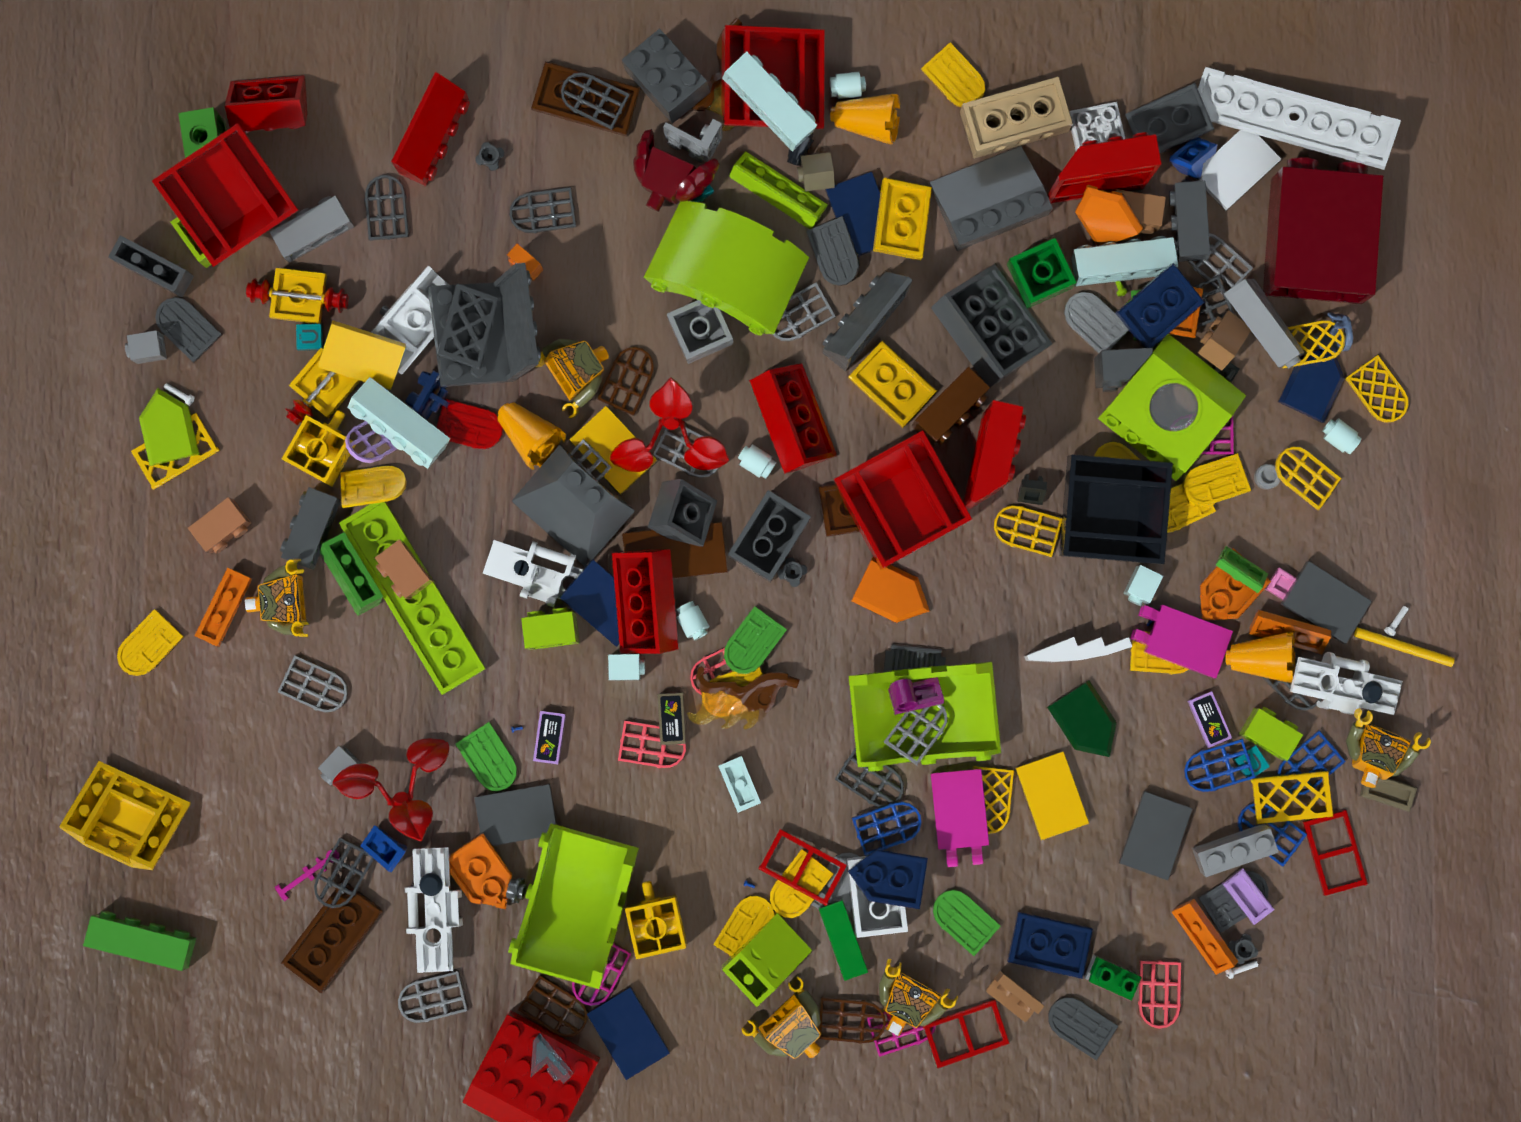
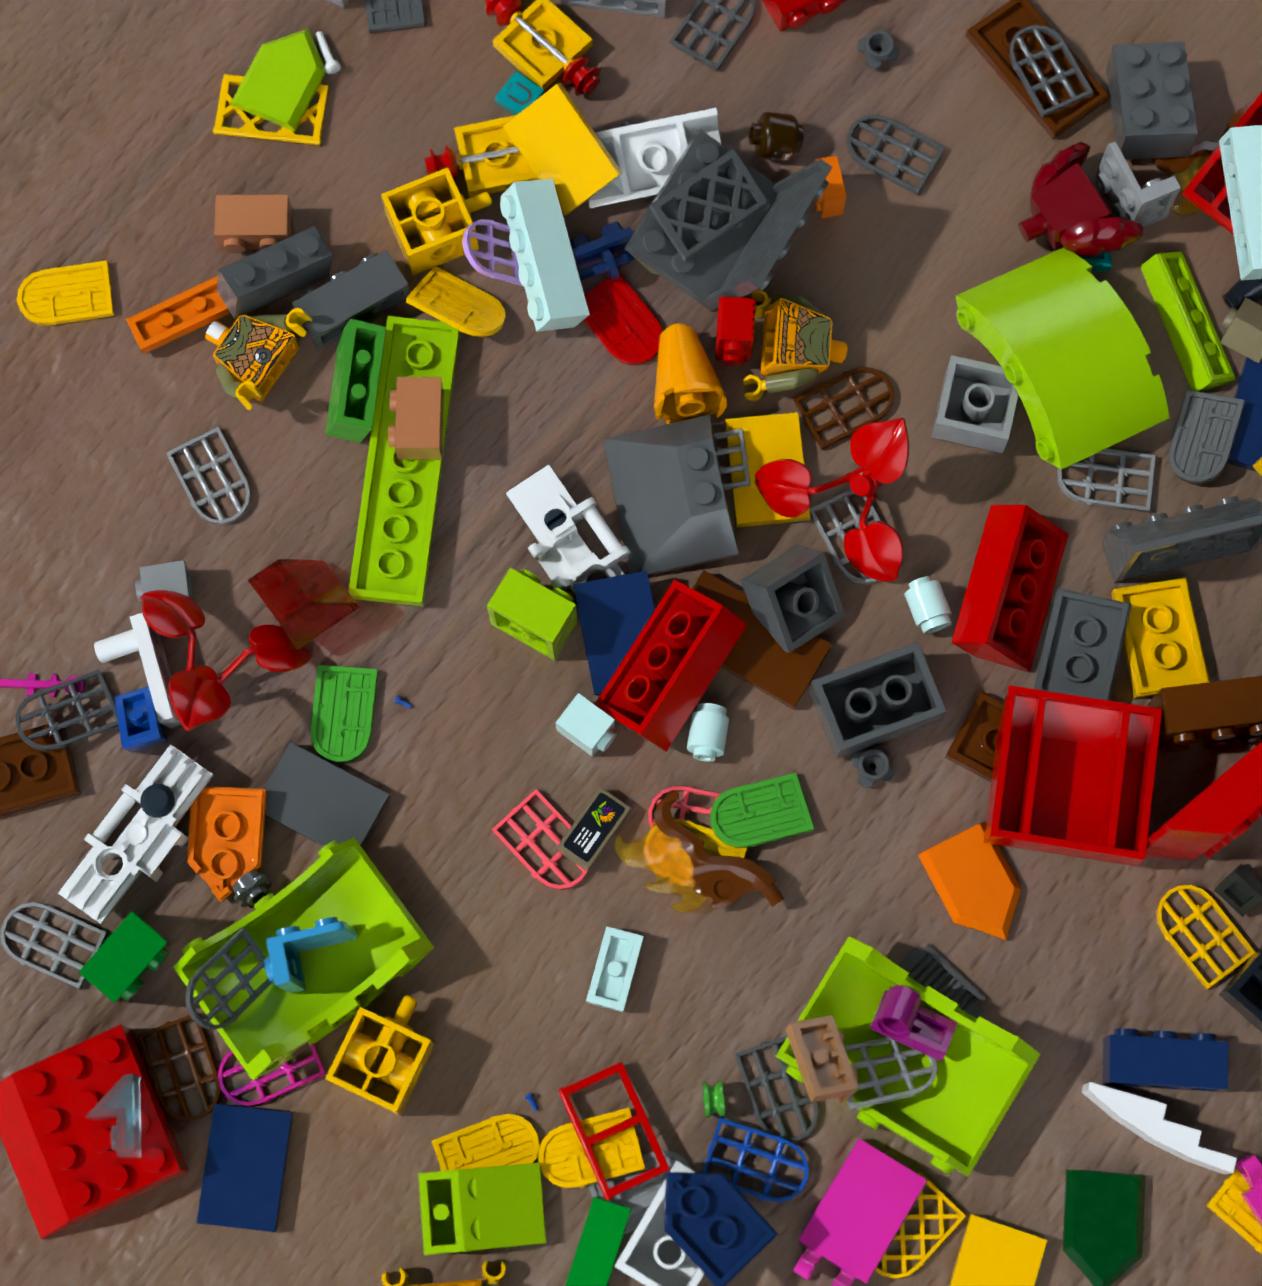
camera: 40 degrees right, 10 degrees down
tile [533,711,566,764] -> none
none -> green brick [78,911,170,1003]
none -> white piece [94,613,182,728]
none -> dark grey window [185,928,273,1029]
none -> dark grey brick [217,226,333,319]
none -> clear red slope [248,559,360,650]
none -> dark azure bracket [264,917,358,994]
none -> bright green bush [702,1081,725,1118]
none -> red brick [715,297,756,366]
none -> dark brown head [749,112,804,161]
none -> medium nougat bracket [785,1015,859,1104]
none -> dark grey tile [1034,588,1131,701]
none -> dark blue brick [1102,1028,1228,1092]

